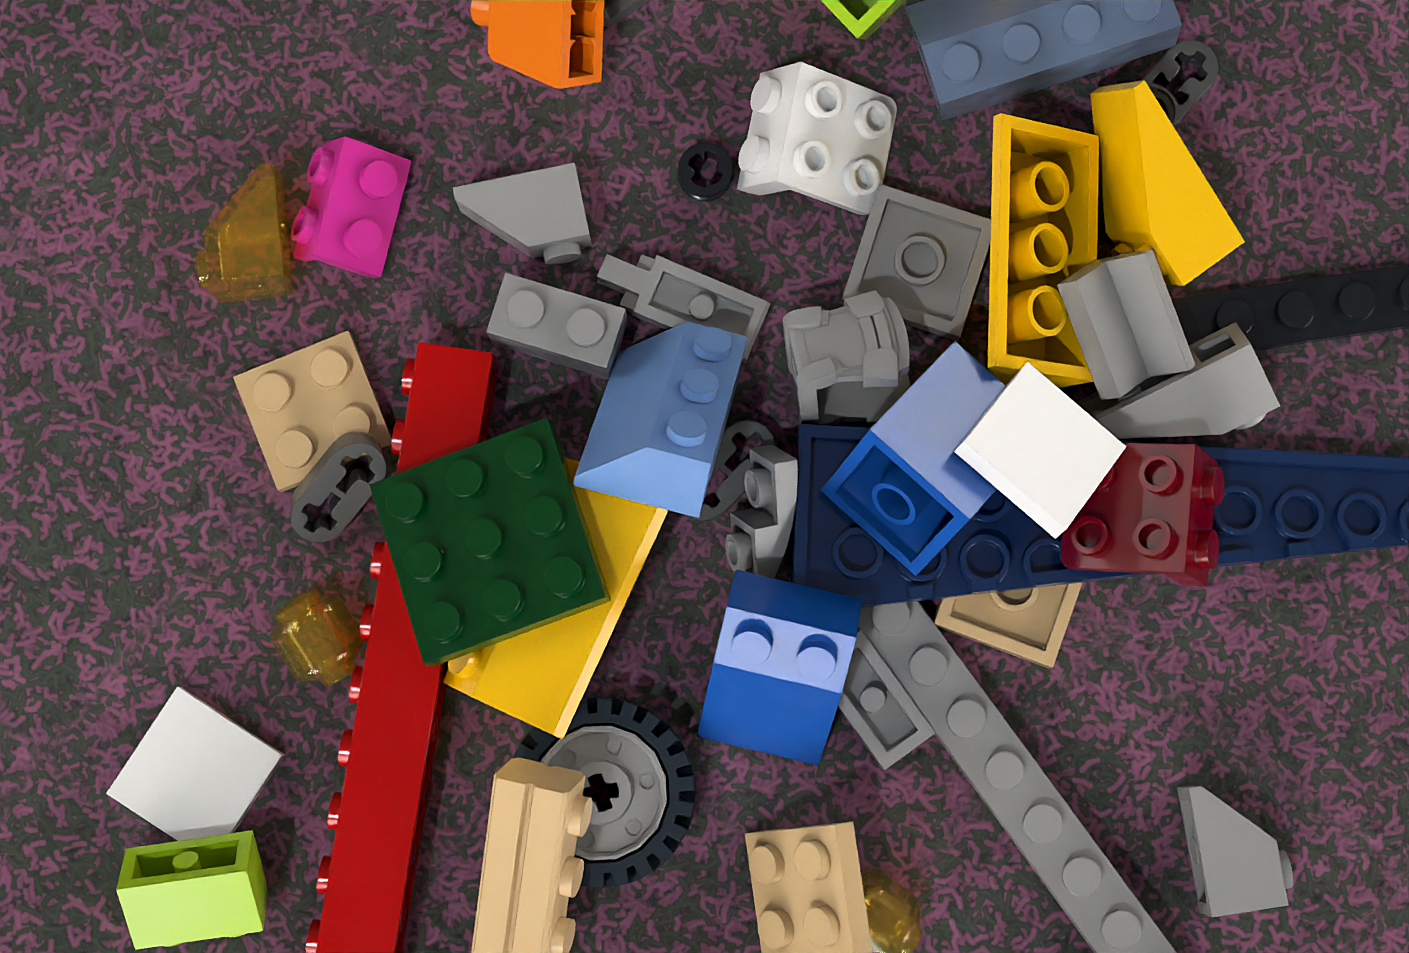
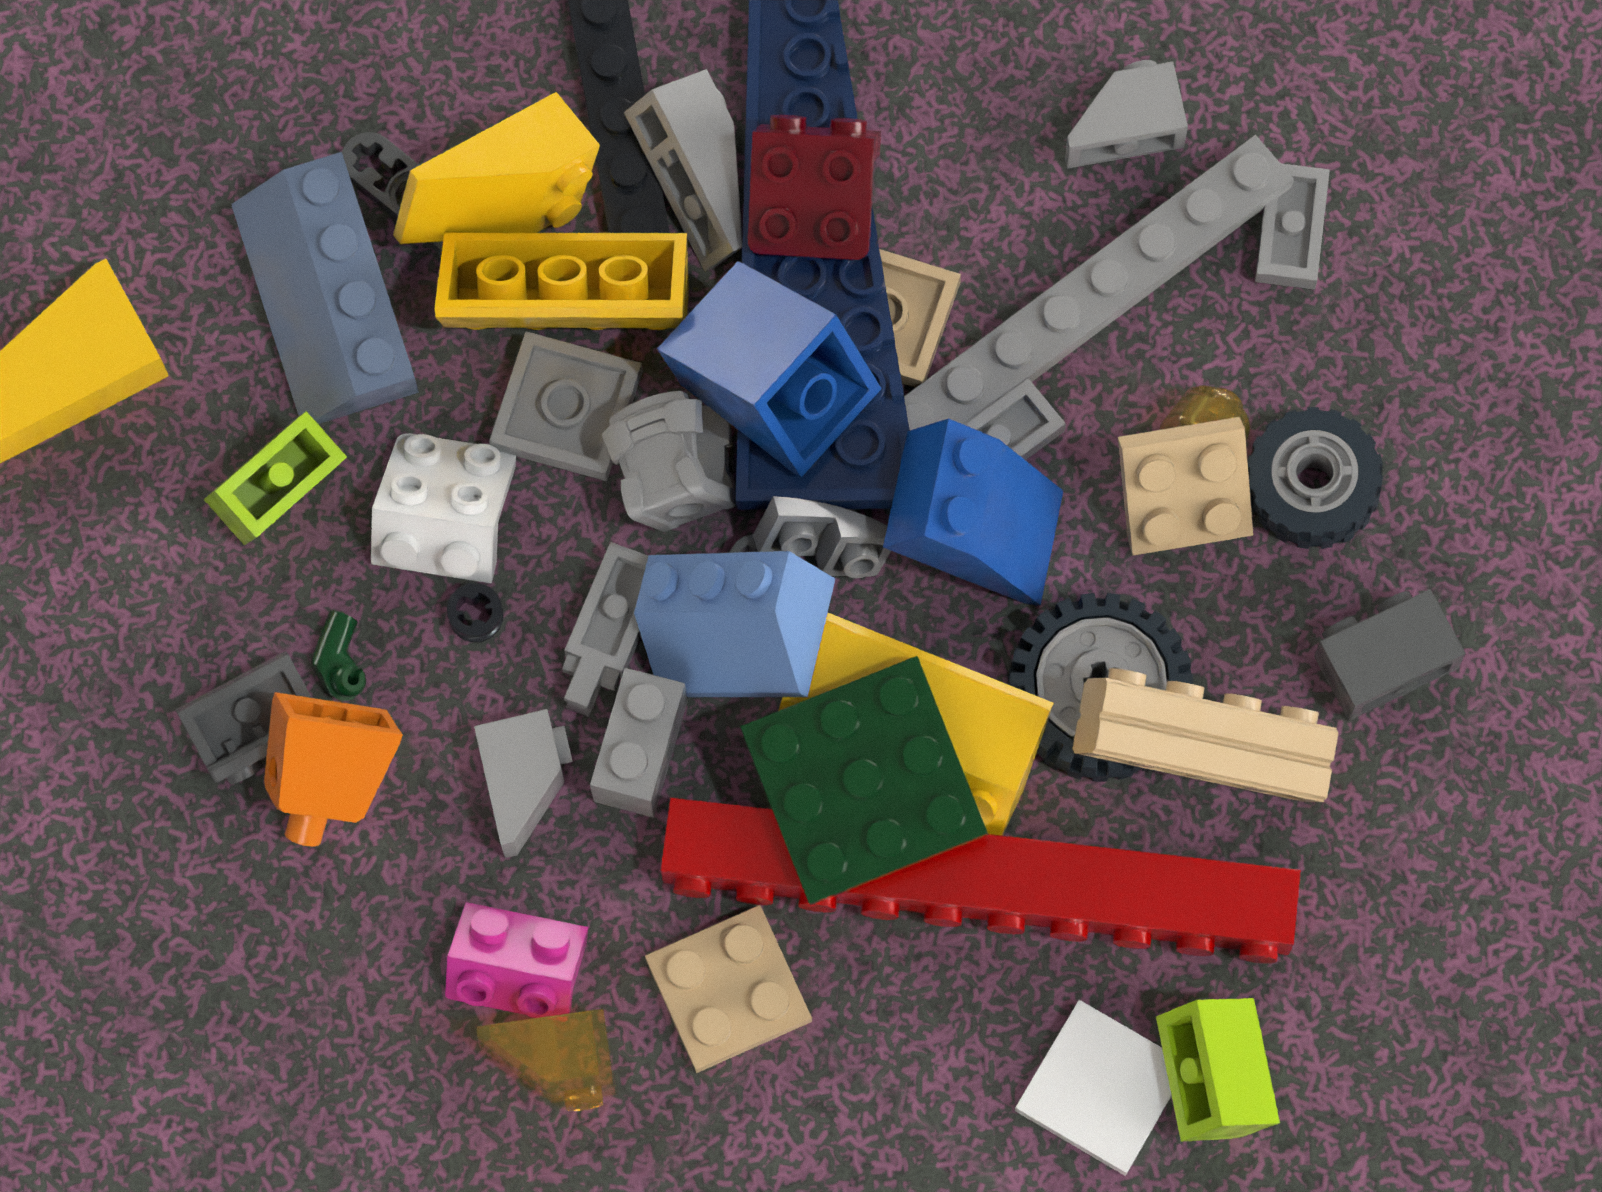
camera: 90 degrees left, 10 degrees down
clear yellow head [270,588,365,686] -> none
dark grey beam [290,432,386,542] -> none
white tile [954,362,1126,539] -> none
light grey panel [1057,249,1196,400] -> none
none -> dark green arm [311,611,366,701]

